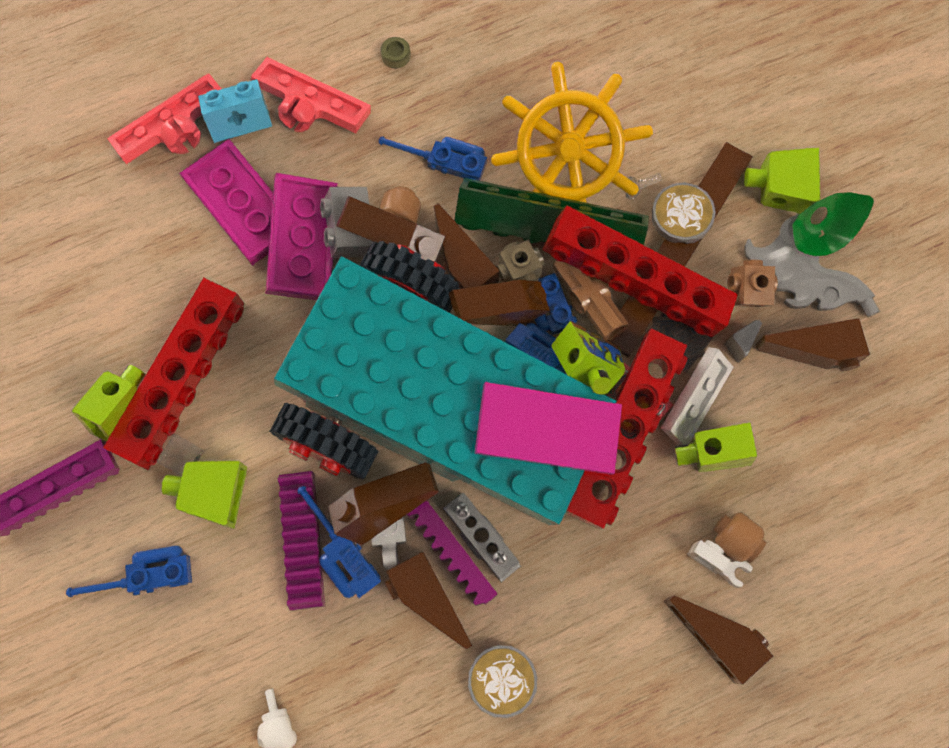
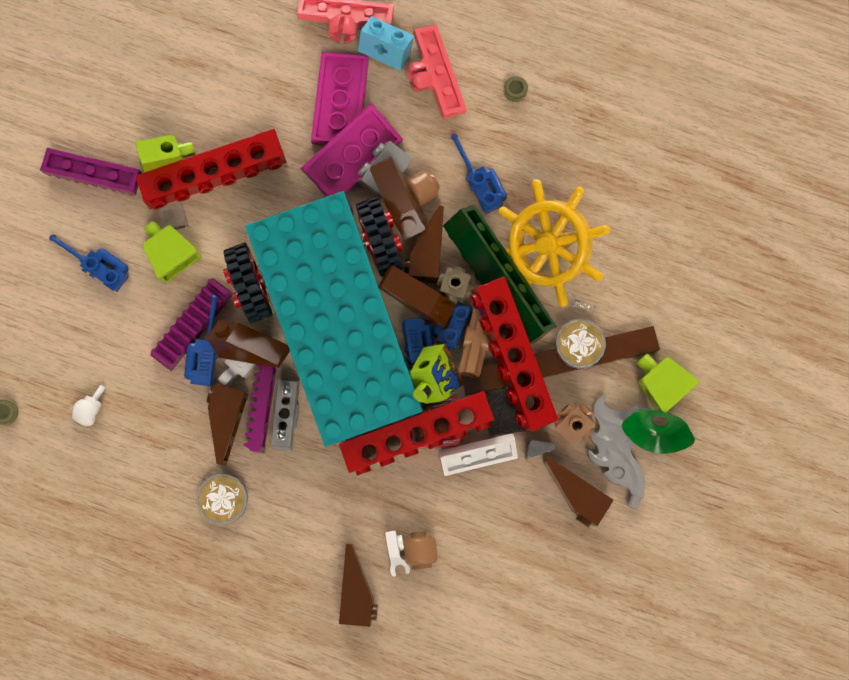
camera: 45 degrees right, 5 degrees up
dark pink tile [474,382,622,475] -> none
lime torso [675,422,757,472] -> none

